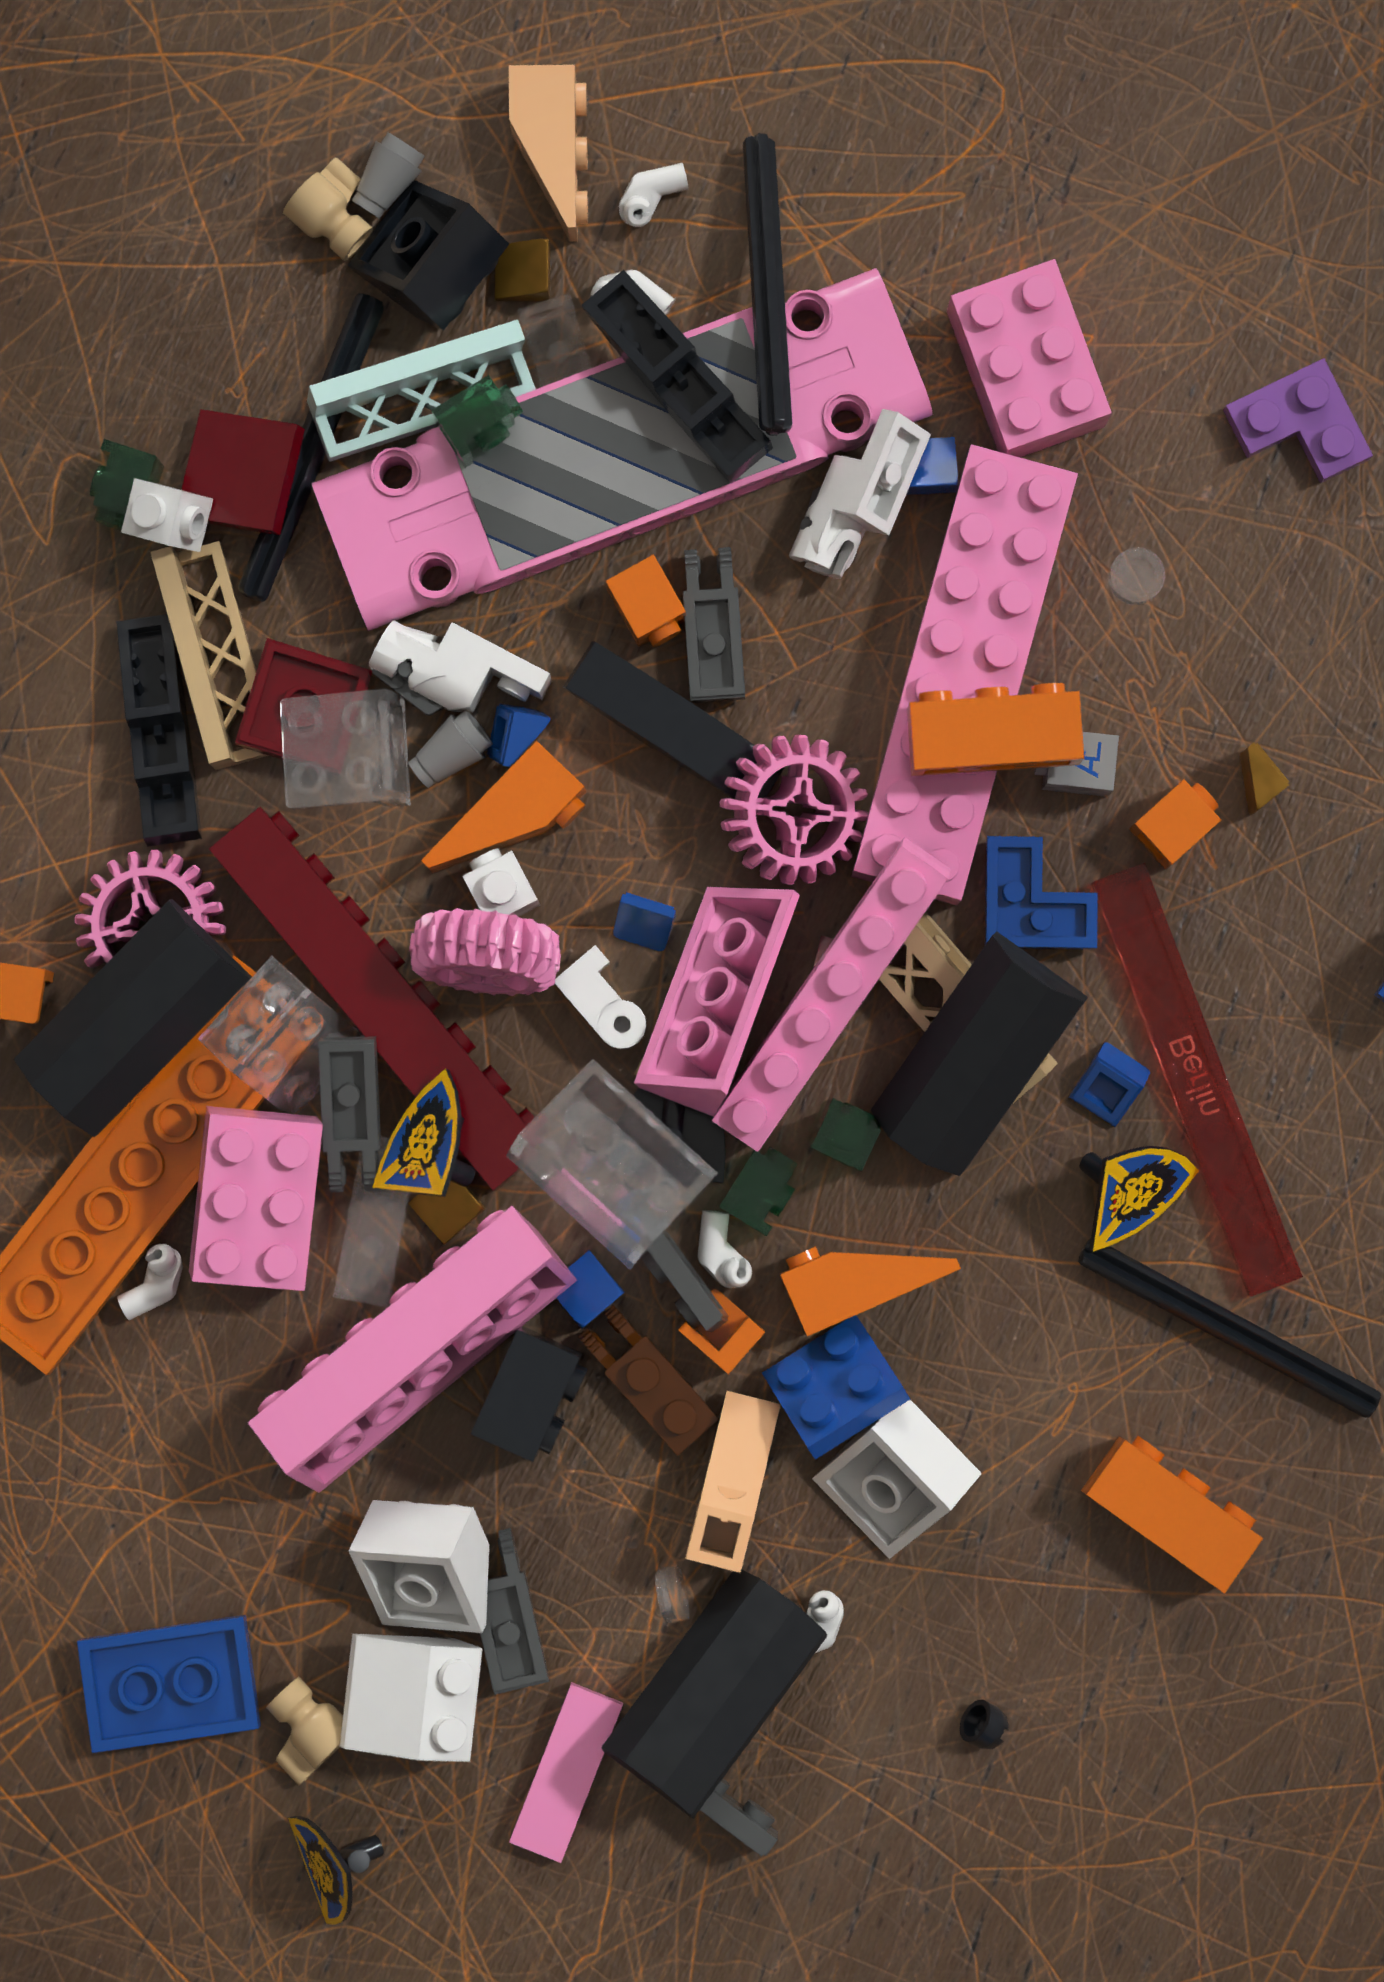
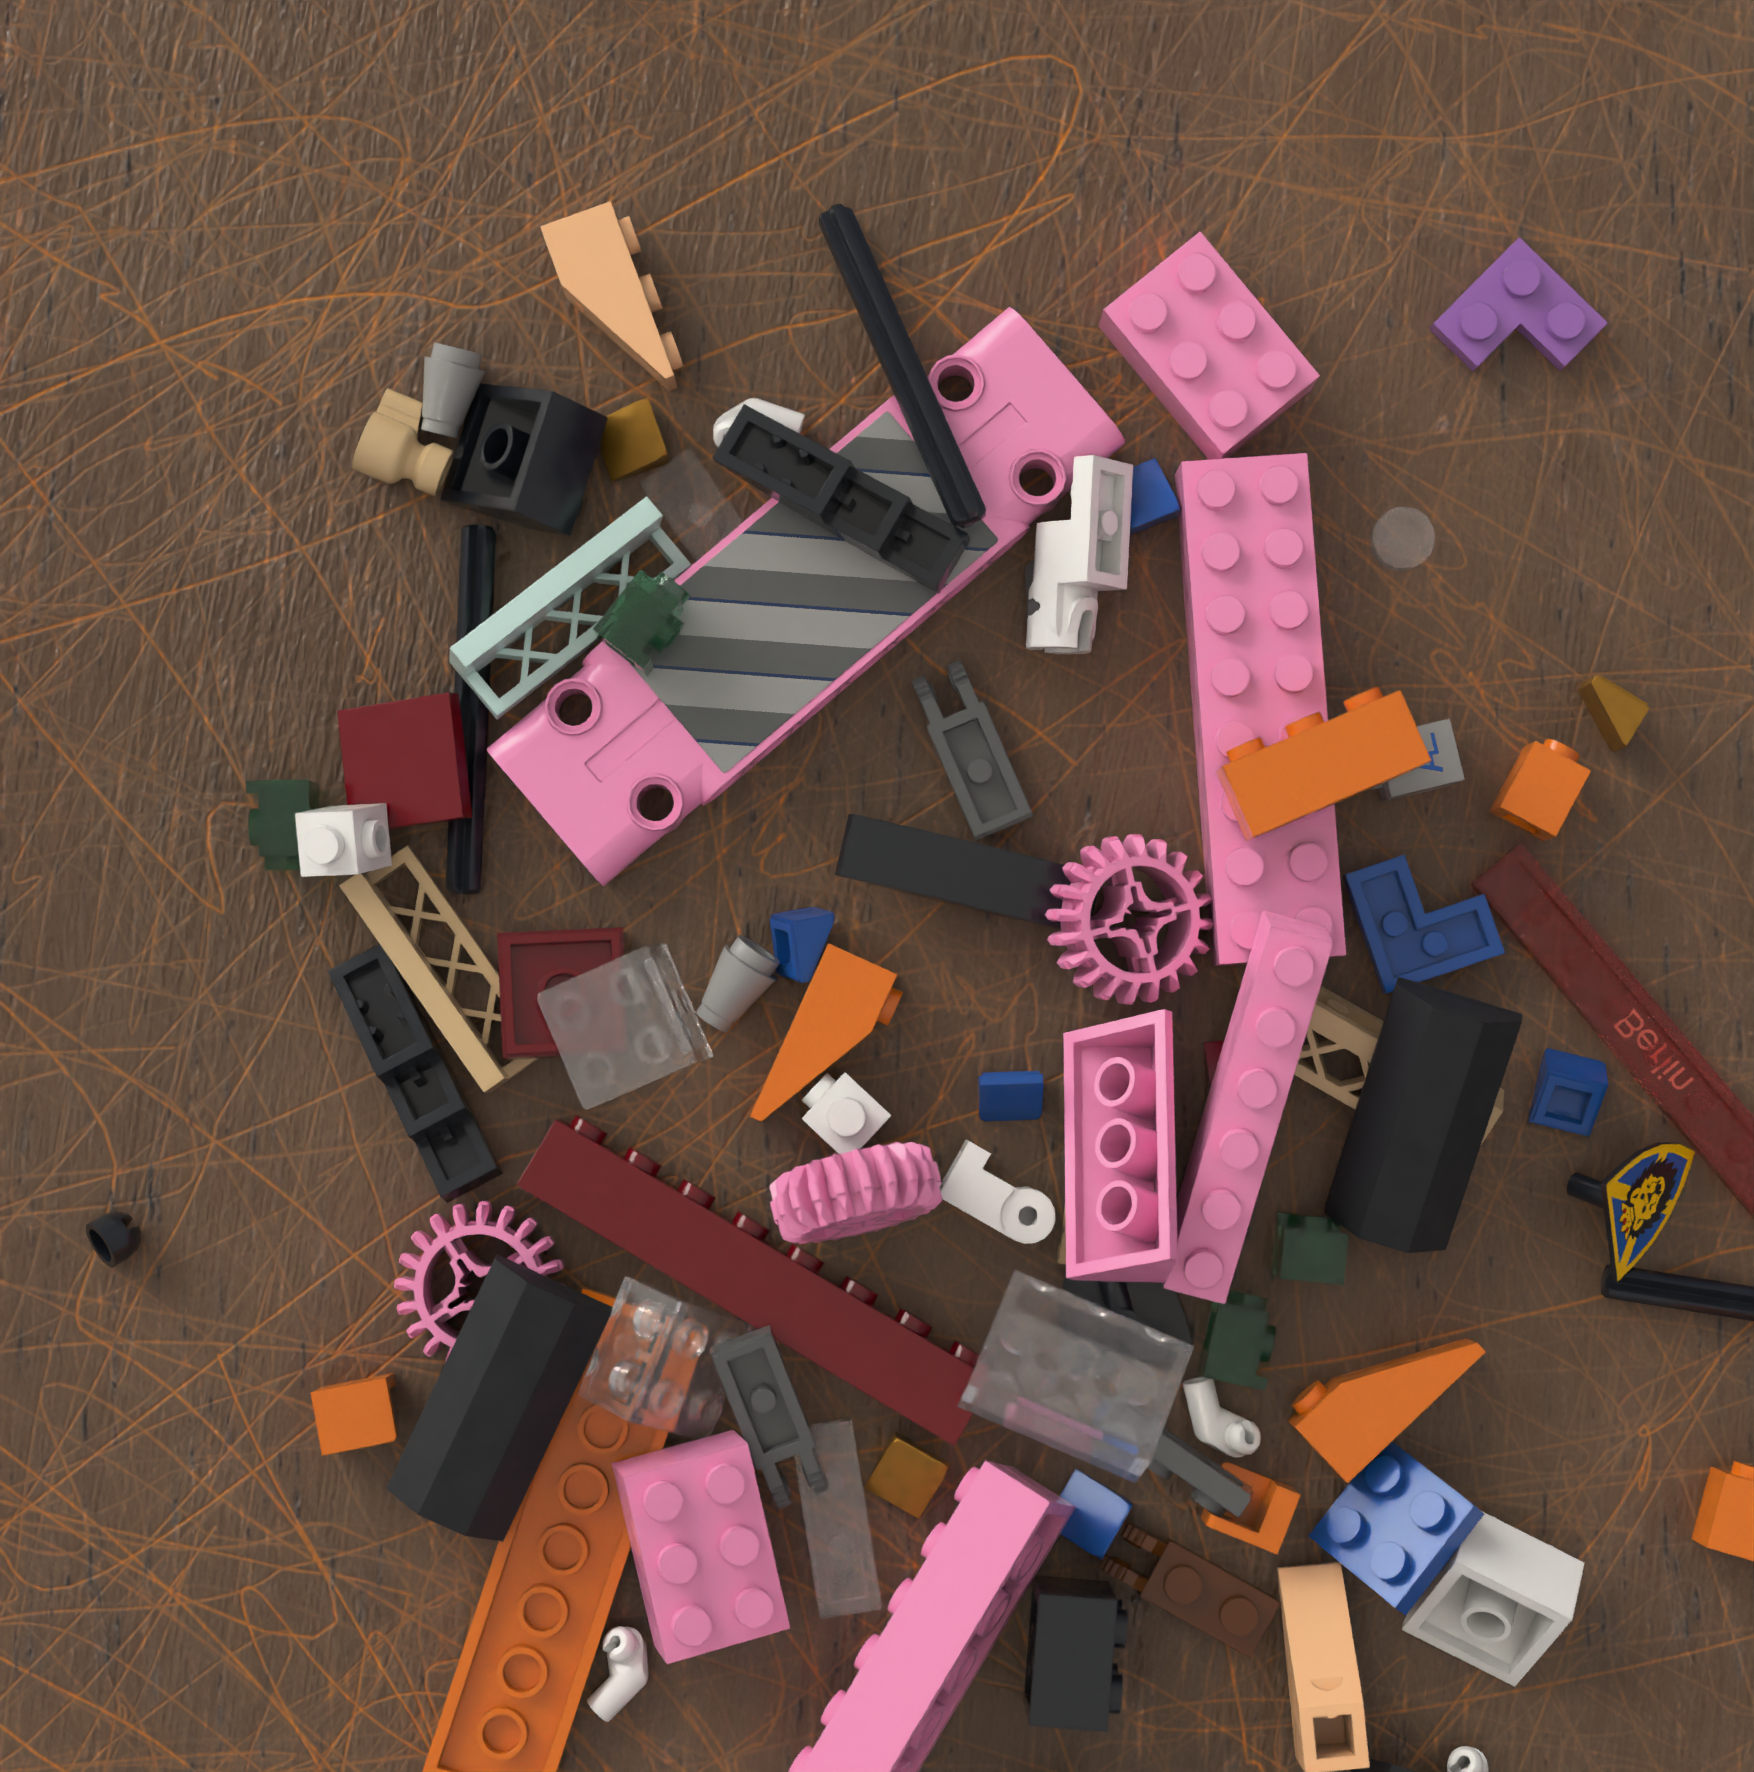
camera: 25 degrees left, 0 degrees up
white plate [369,620,552,716] -> none
shield [372,1068,475,1197] -> none
orange brick [605,554,686,647] -> none
white arm [619,163,688,227] -> none

